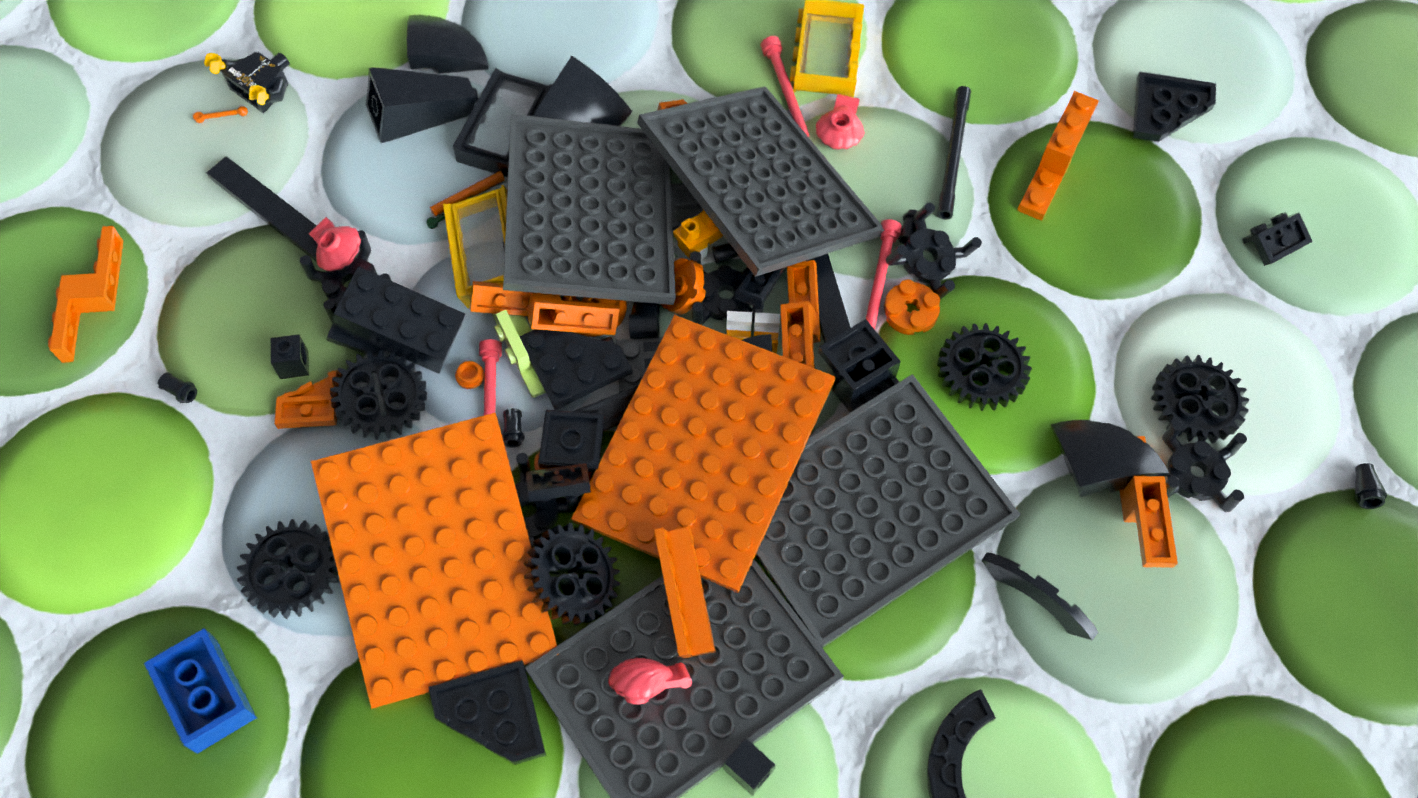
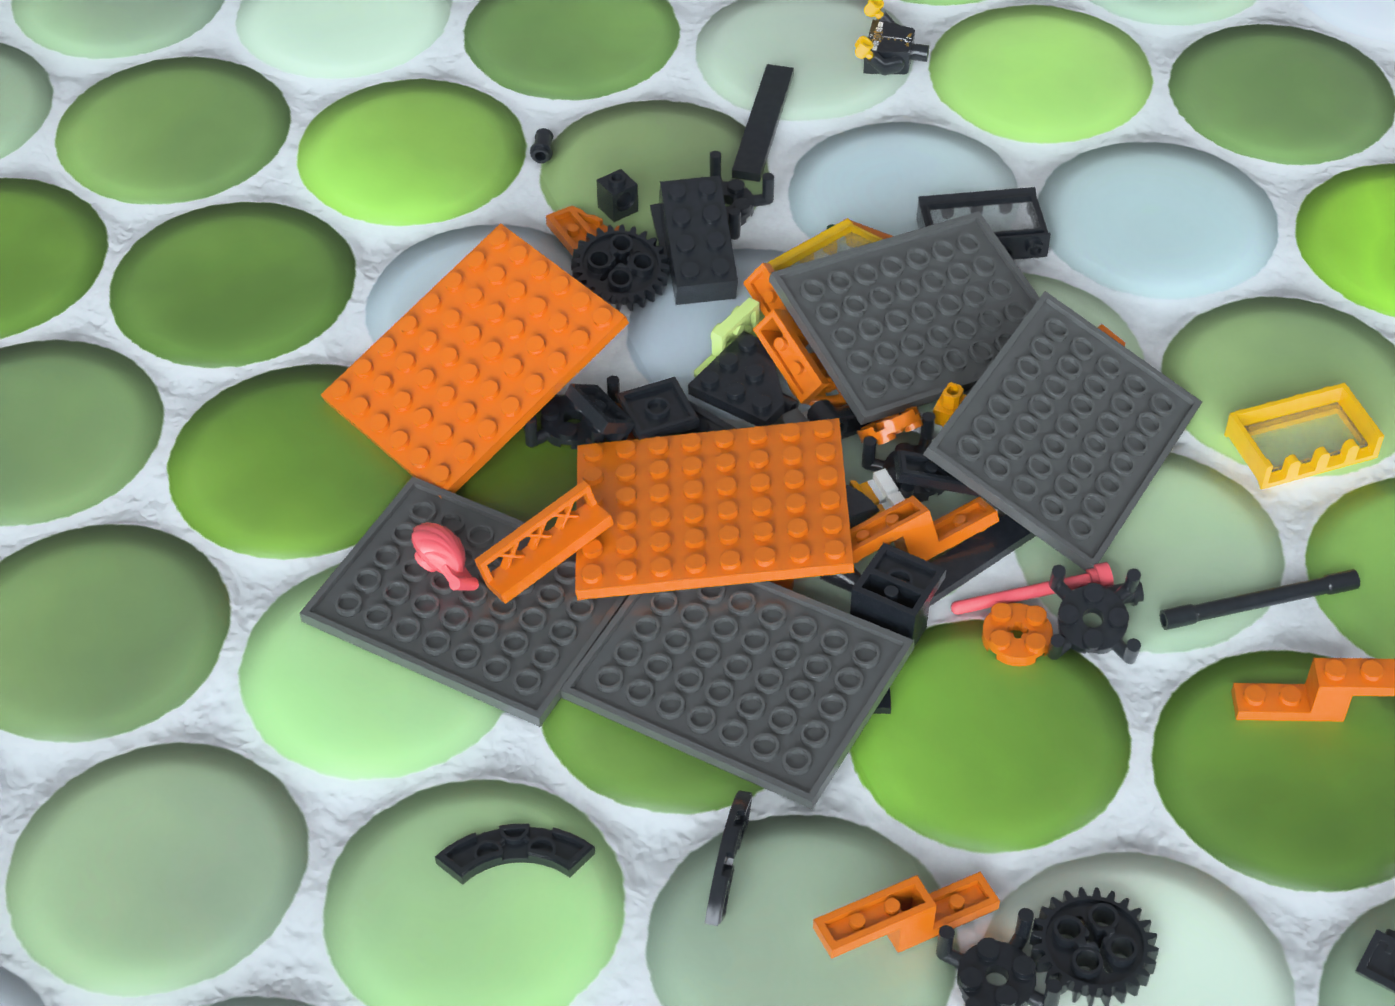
camera: 65 degrees right, 15 degrees down
orange bracket [48,226,124,363] -> none
blue brick [144,628,257,754] -> none
orange hinge [193,106,248,123] -> none
black gear [237,519,339,619] -> none
coral animal [309,217,361,272] -> none
black slope [366,67,478,143] -> none
black brick [407,15,489,74] -> none
black plate [429,660,546,765] -> none
orange plate [455,361,484,389] -> none
coral piece [479,339,502,415] -> none
black pin [502,408,525,448] -> none
black gear [524,523,620,626] -> none
black brick [534,56,632,126] -> none
black panel [723,739,776,796] -> none
coral piece [760,36,809,137] -> none
coral animal [816,94,865,150] -> none
black gear [937,323,1032,411] -> none
black brick [1051,420,1169,497] -> none

